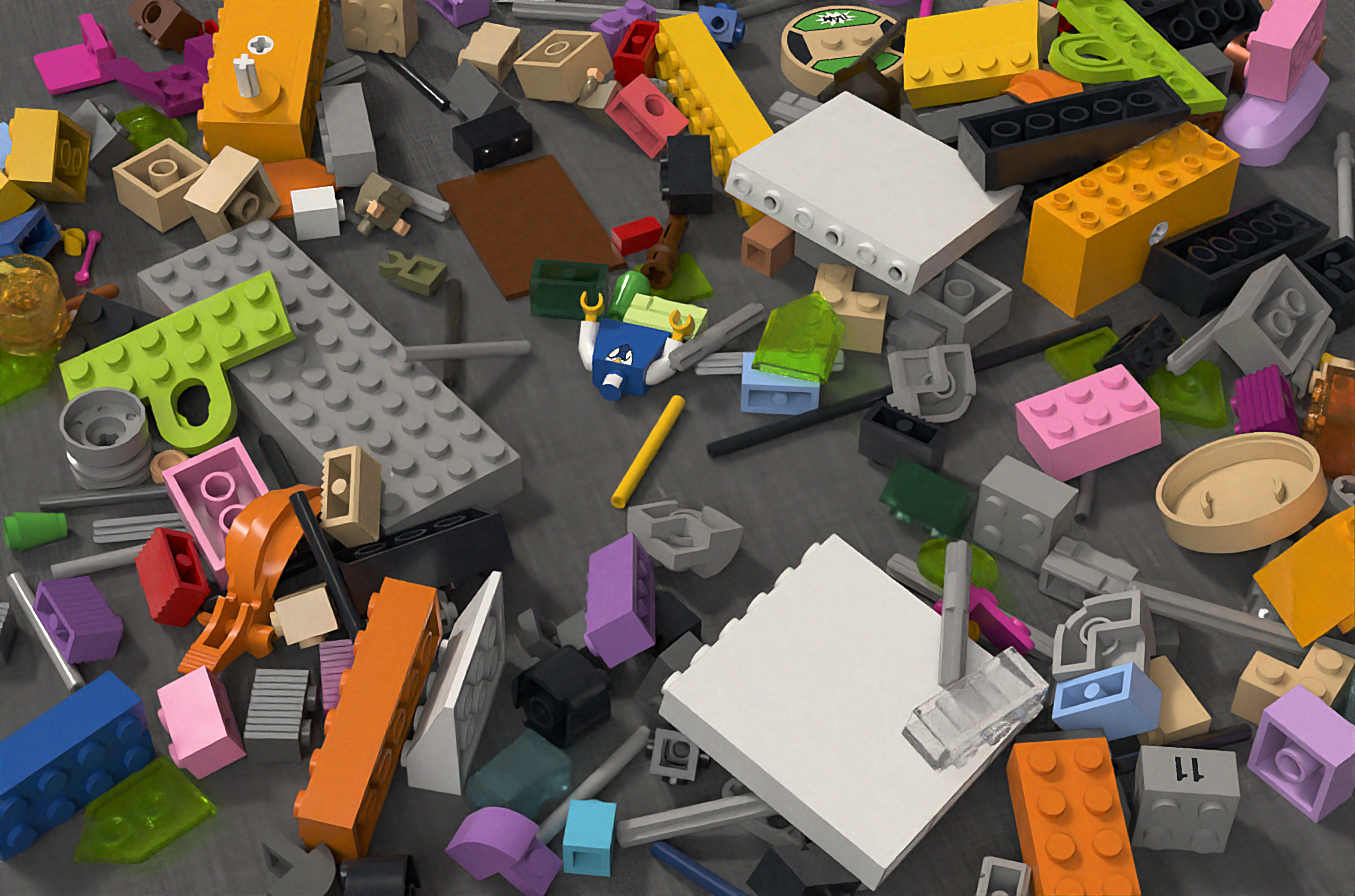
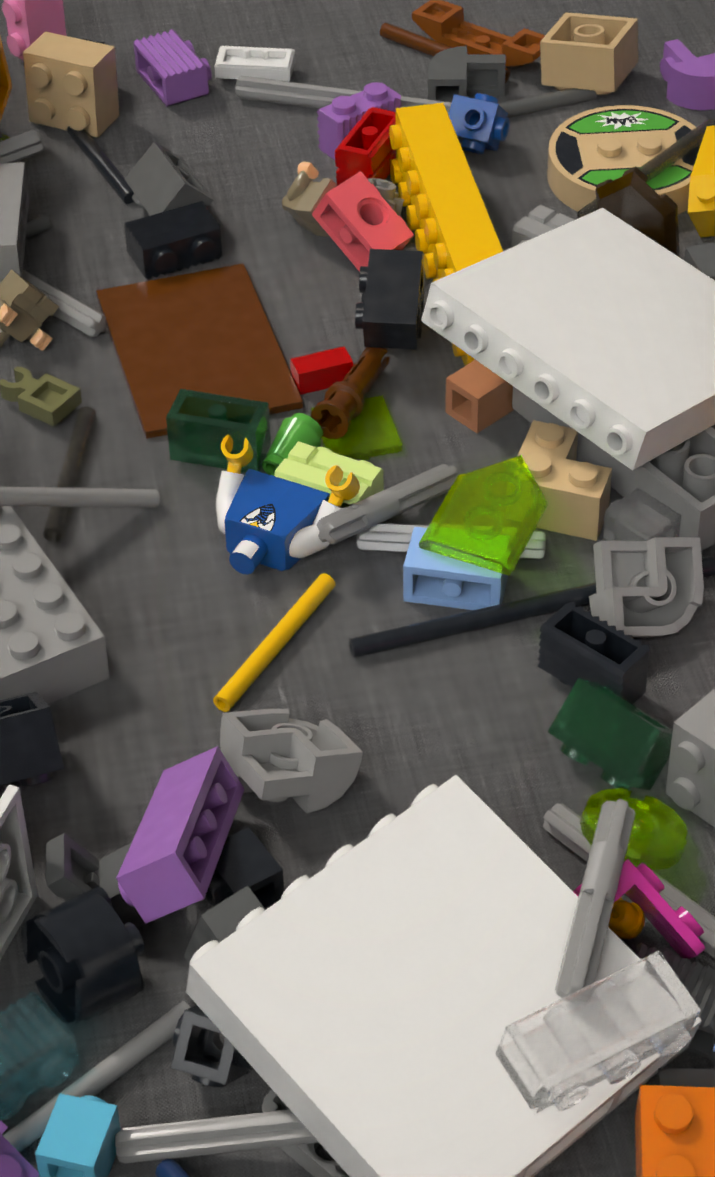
camera: 10 degrees right, 0 degrees up
tan brick [458,22,523,85] -> none
tan brick [513,30,613,104] -> none

